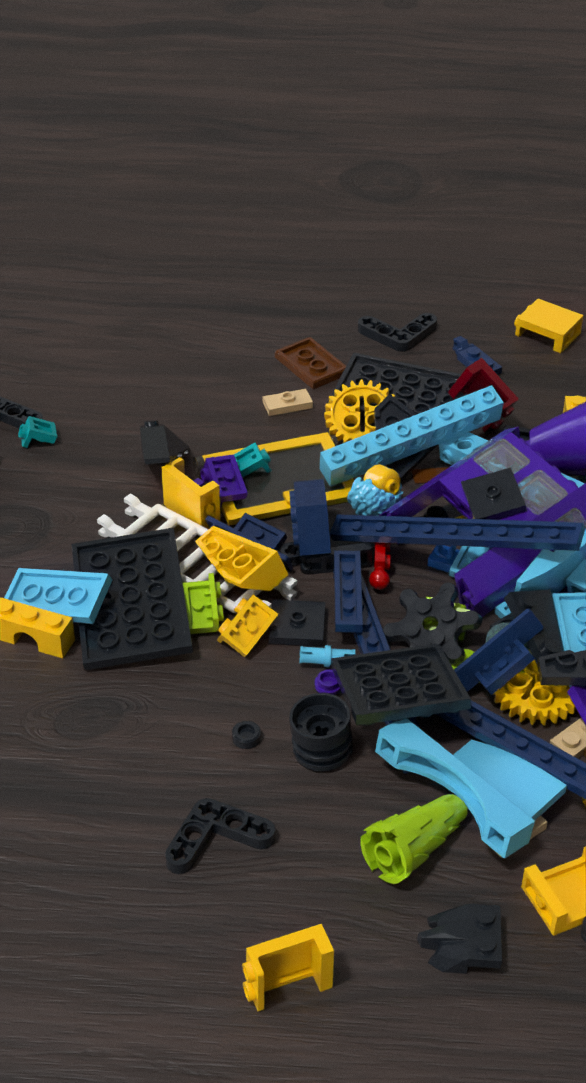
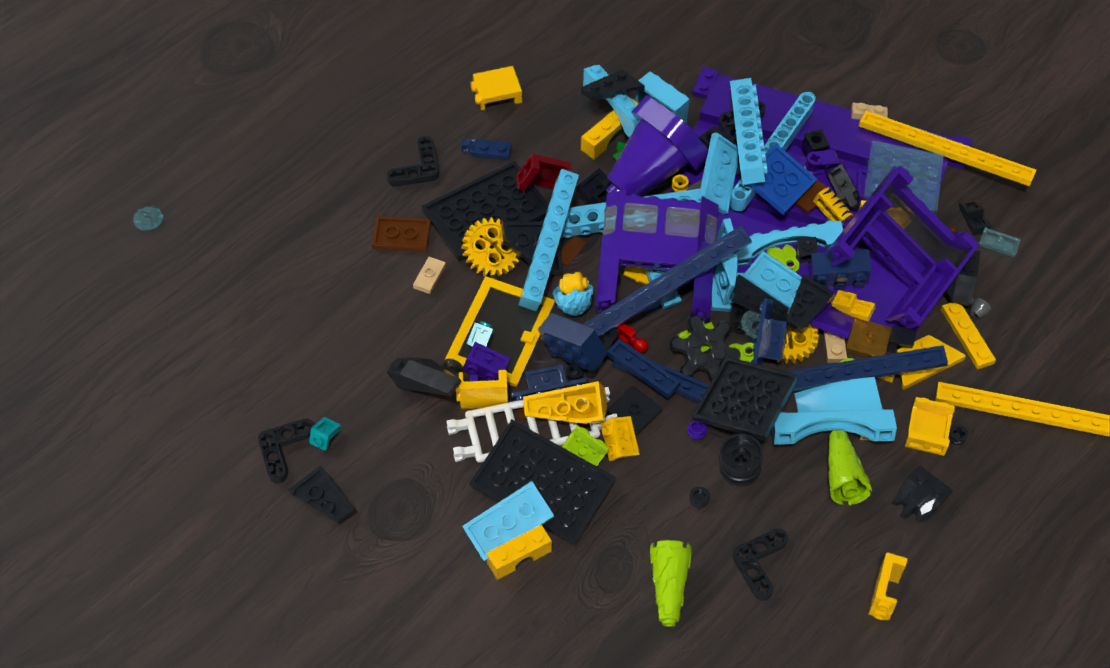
camera: 50 degrees left, 15 degrees up
medium azure pin [299,645,355,667] -> none
black plate [461,467,527,520] -> none
none -> clear light blue gear [133,205,163,231]
none -> lime cone [650,540,692,627]

